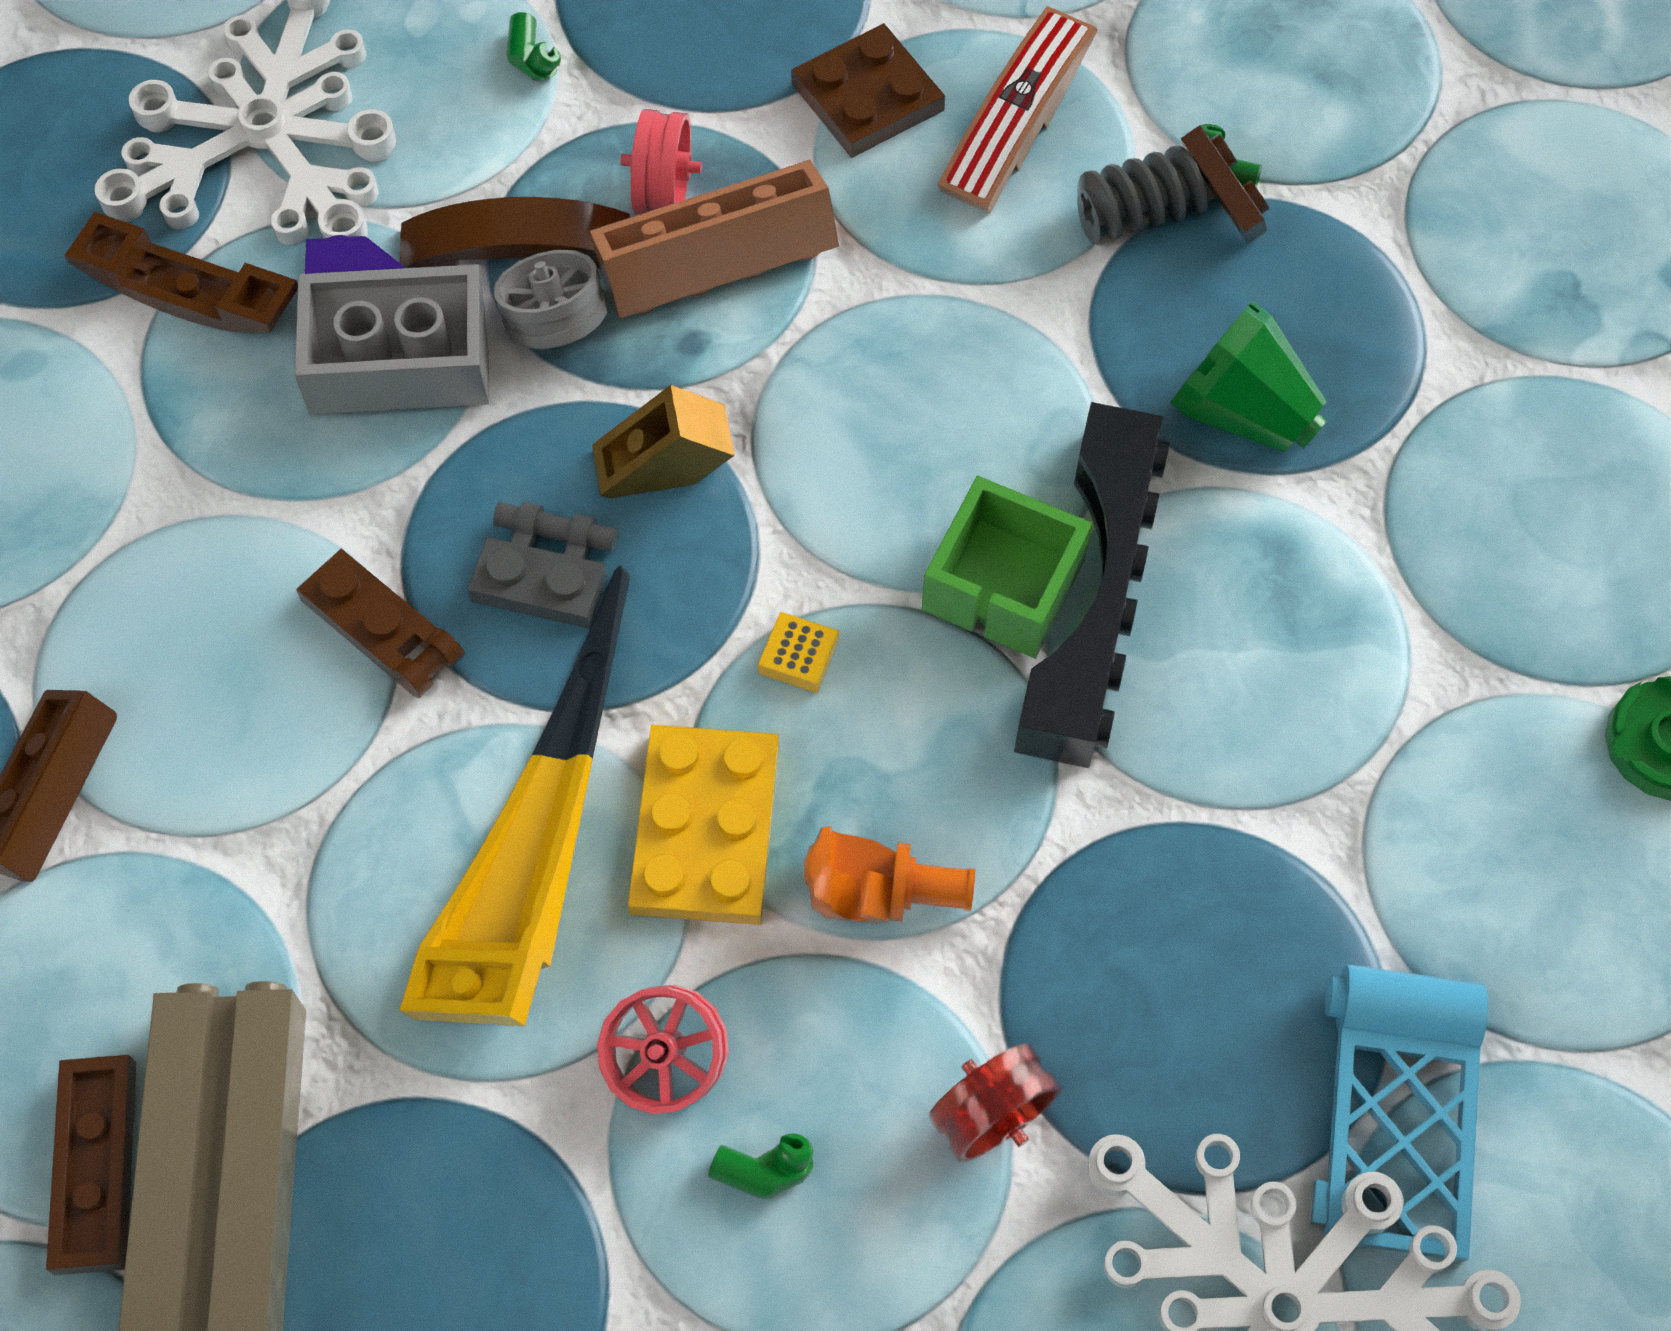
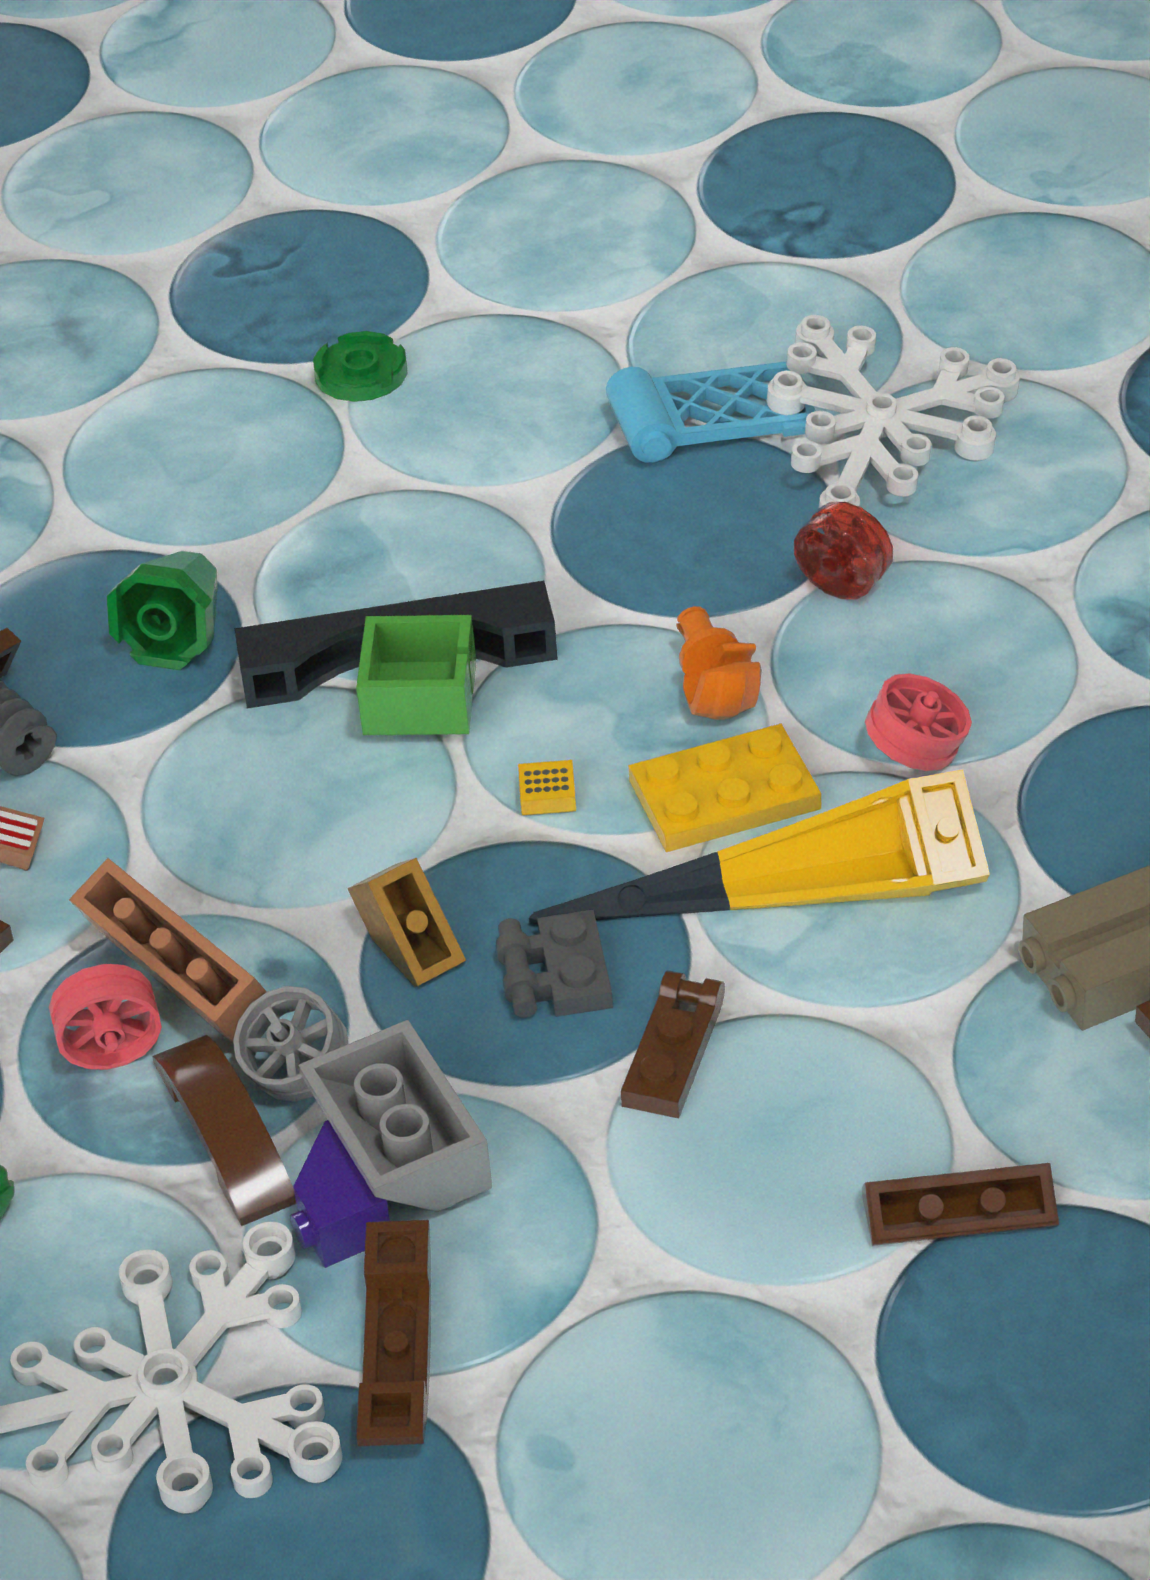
camera: 110 degrees left, 20 degrees down
green arm [708,1133,814,1199] -> none

